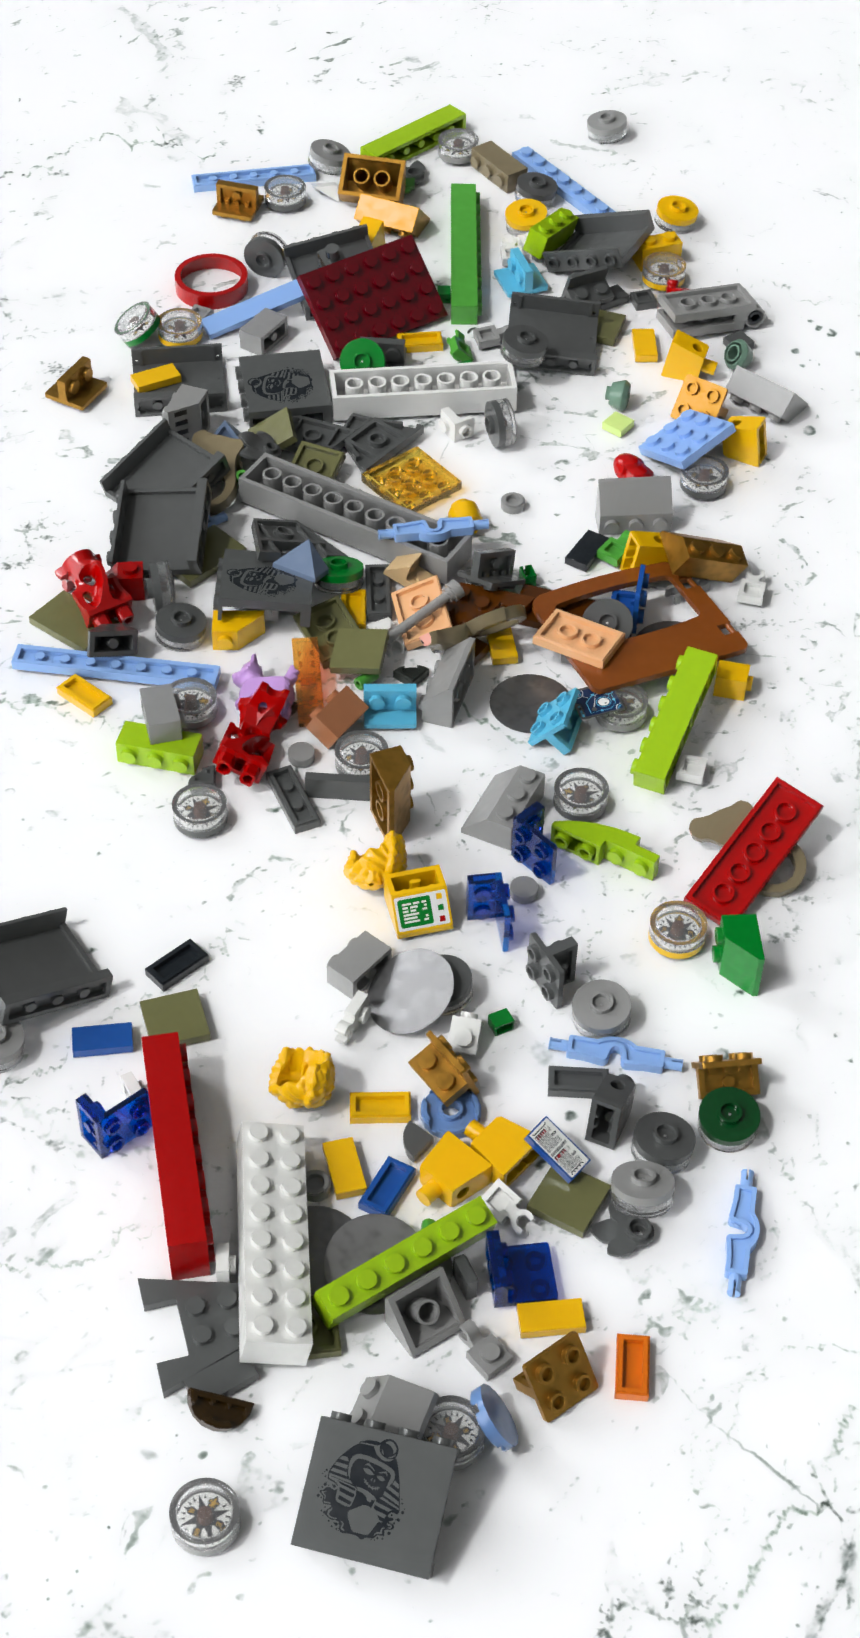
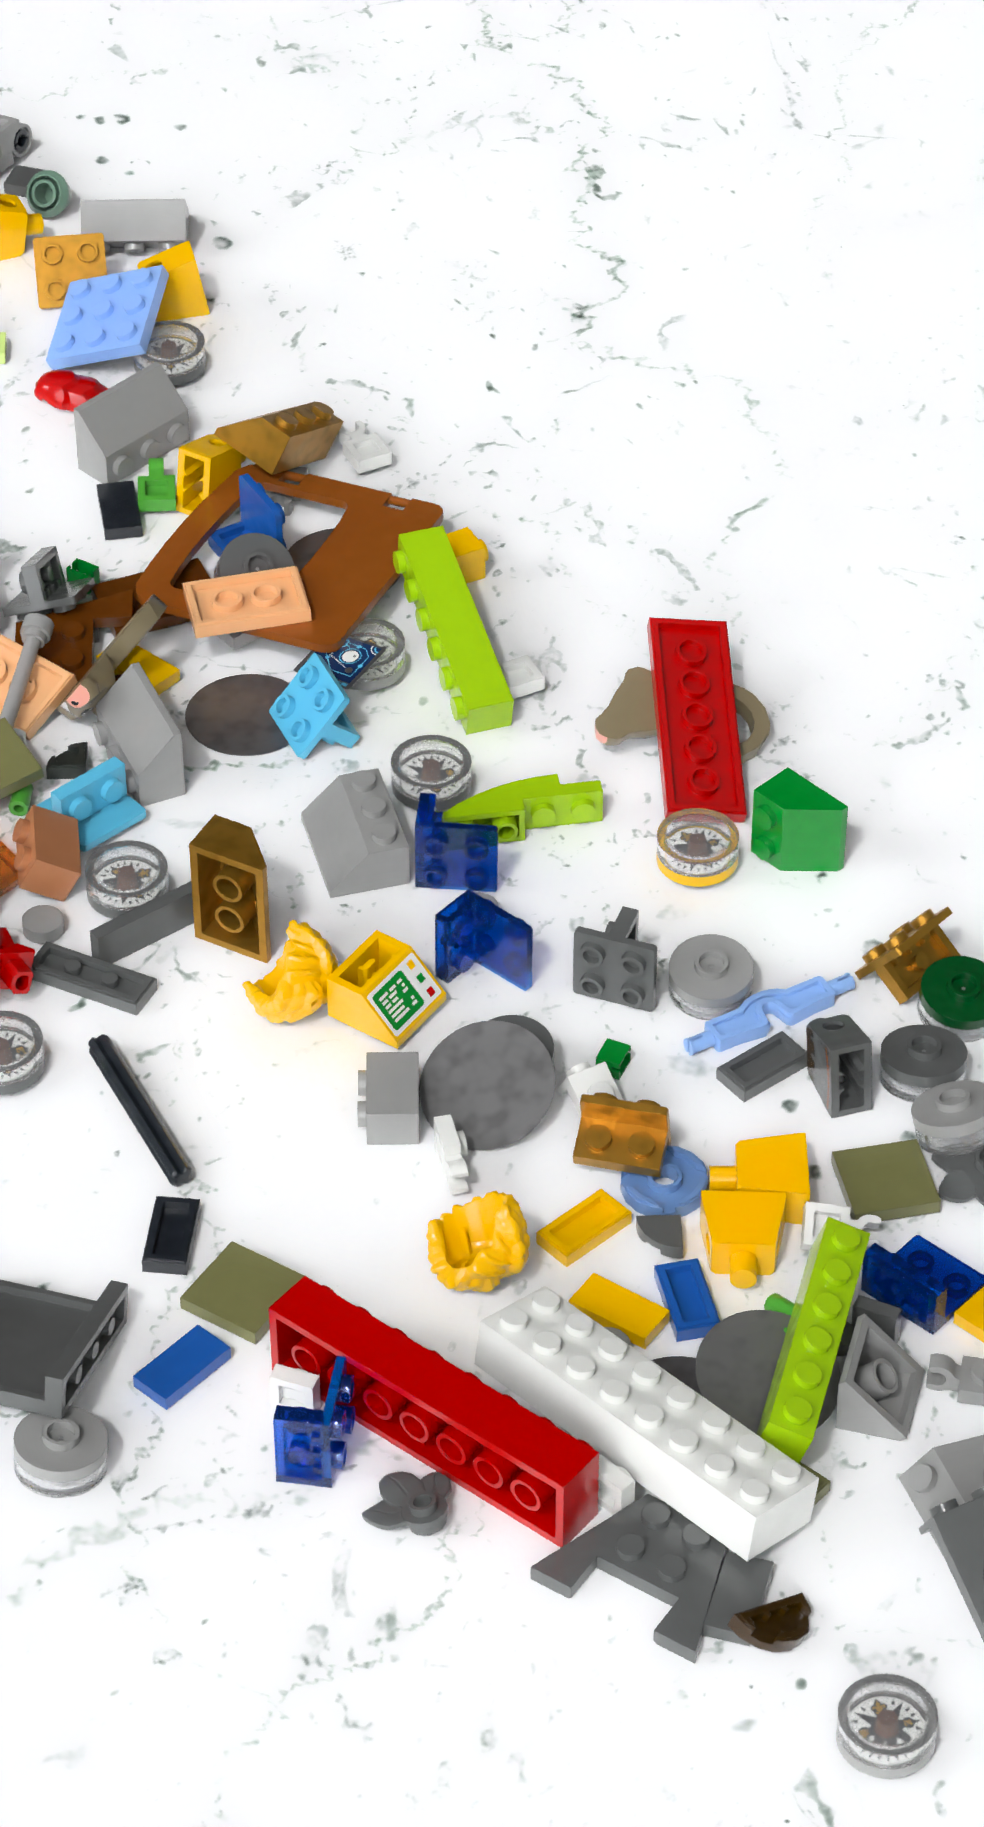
camera: 40 degrees left, 5 degrees down
tile [524,1116,591,1184] -> none
none -> black axle [88,1034,192,1187]
none -> dark grey plate [362,1471,452,1535]

